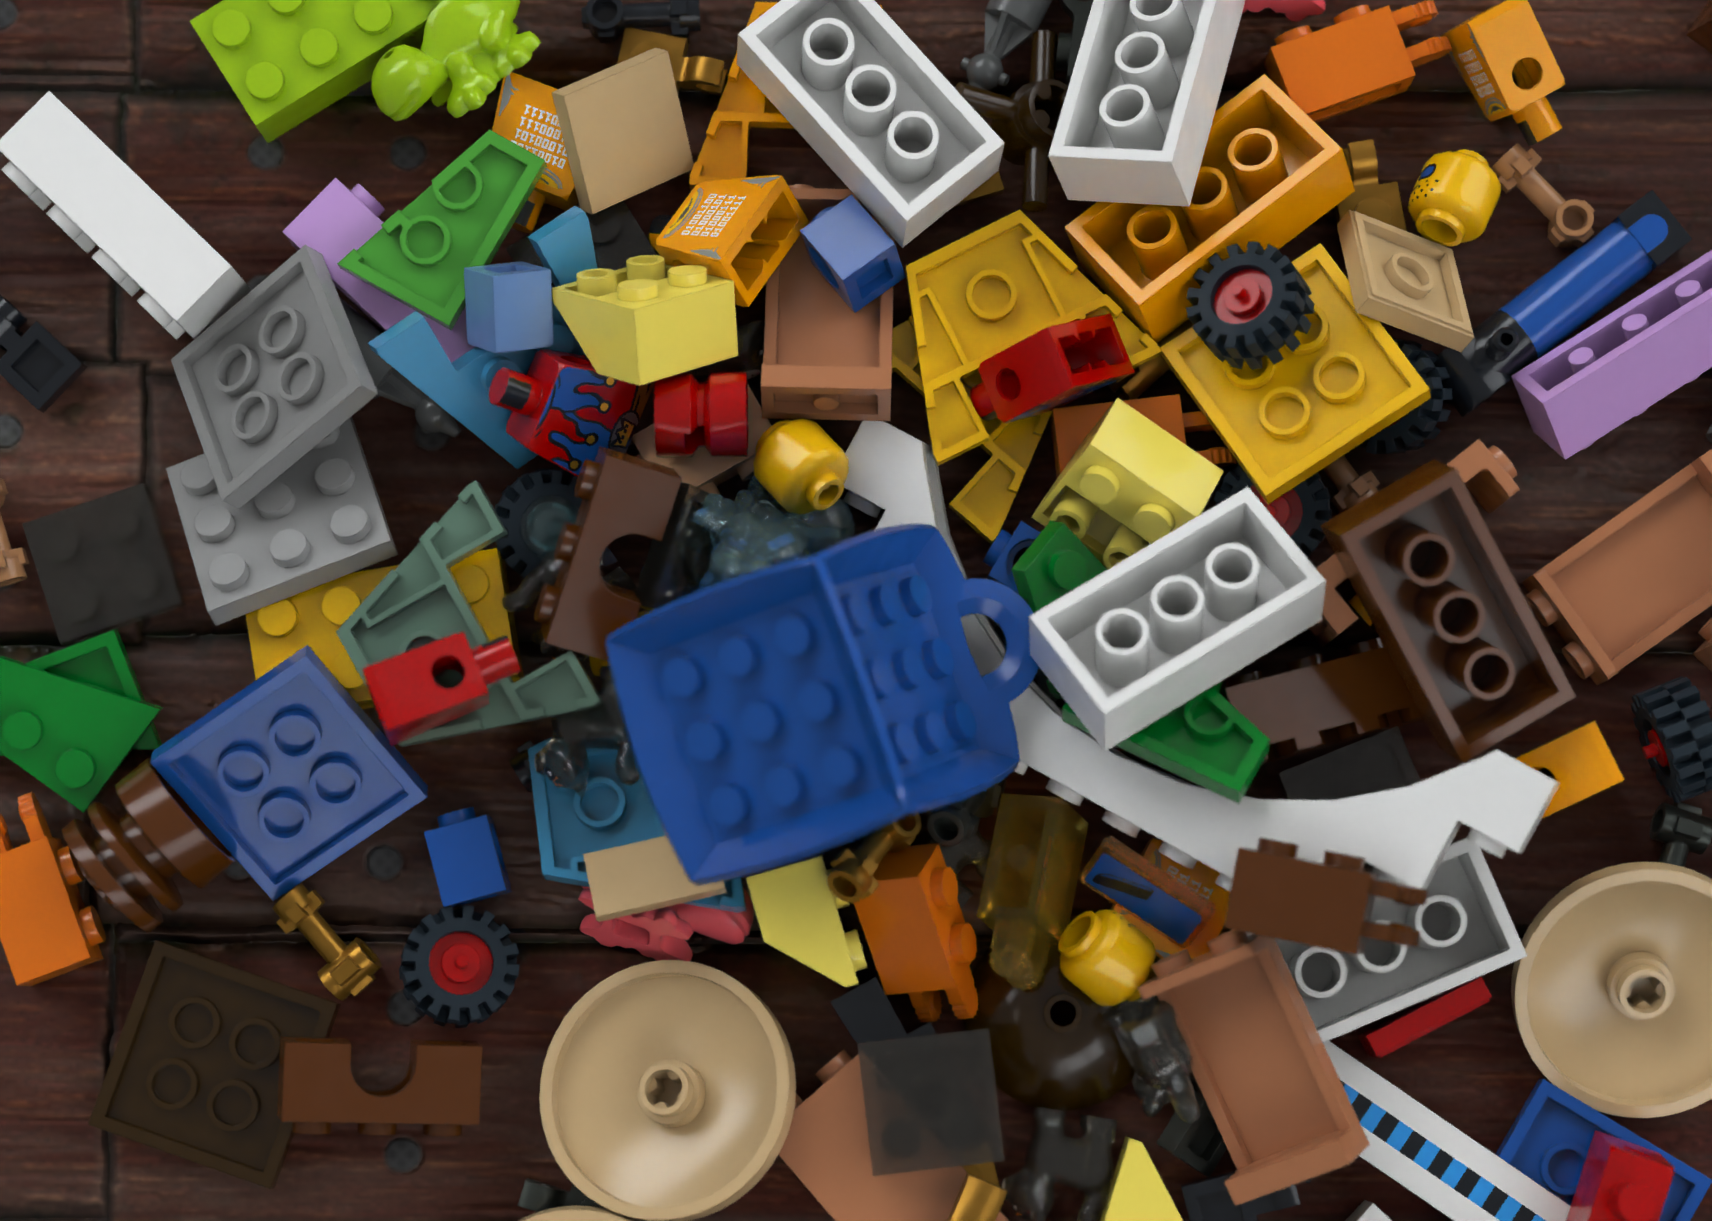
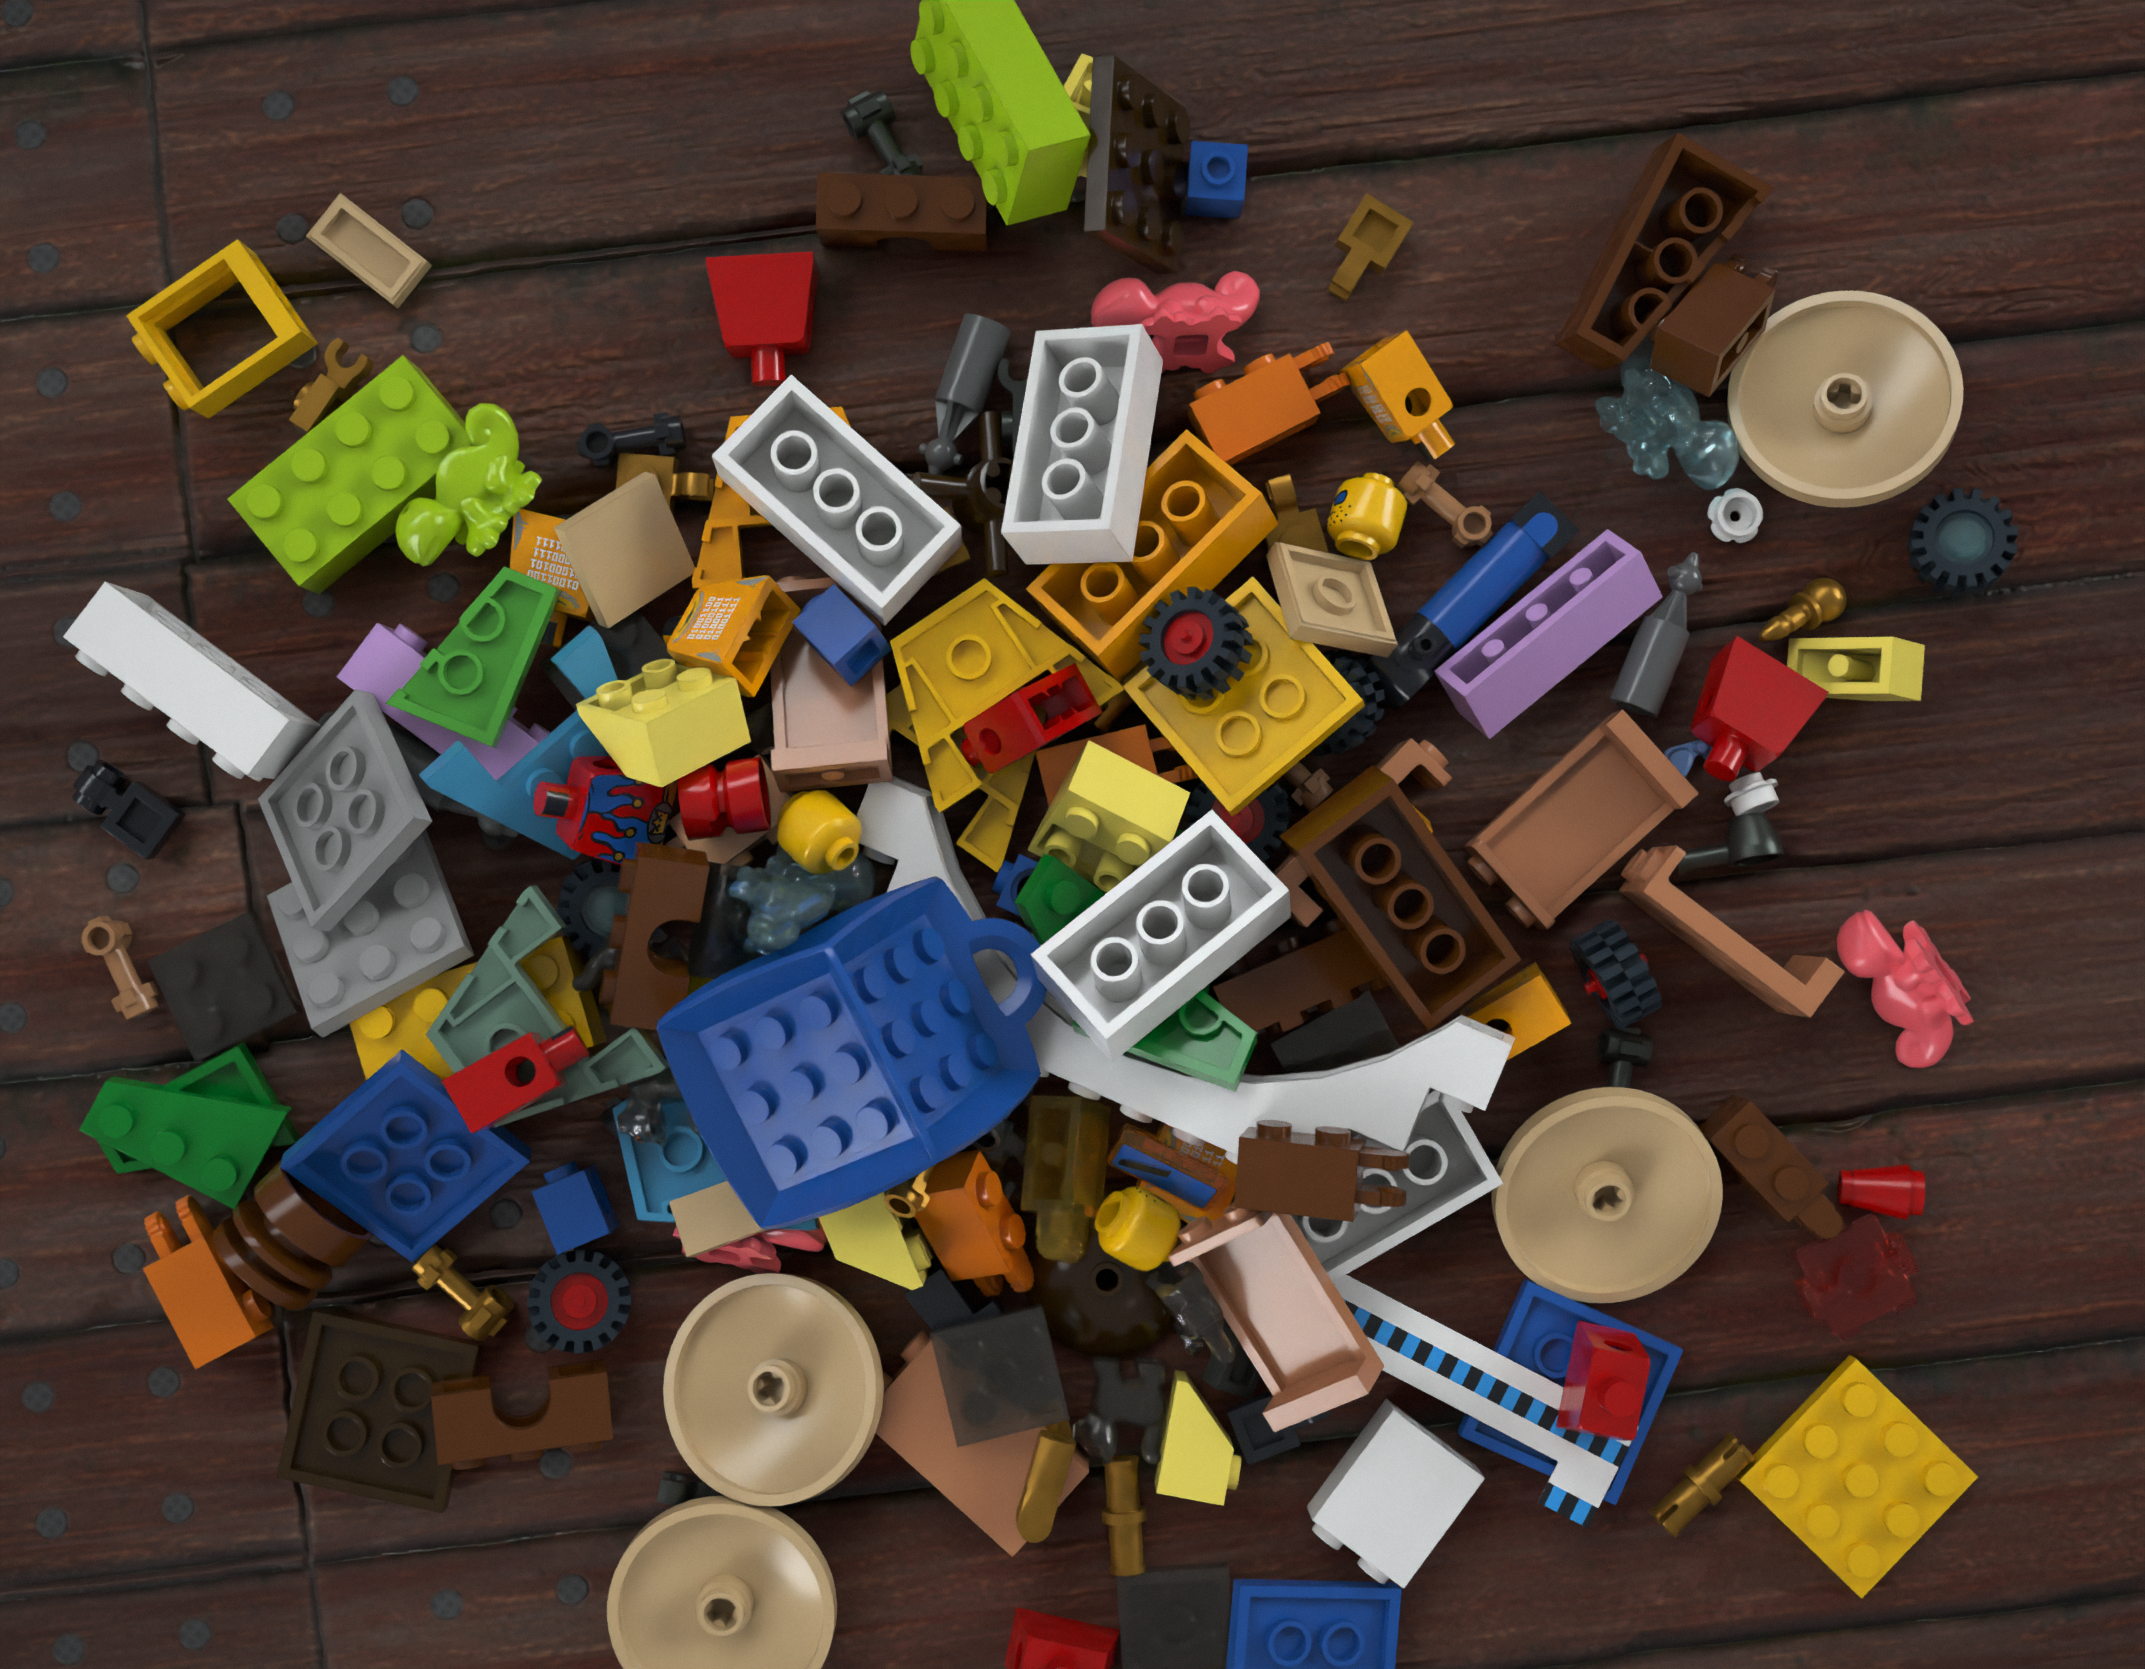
camera: 10 degrees left, 5 degrees up
medium blue panel [464,261,554,353] -> none
red tile [1358,976,1492,1058] -> none

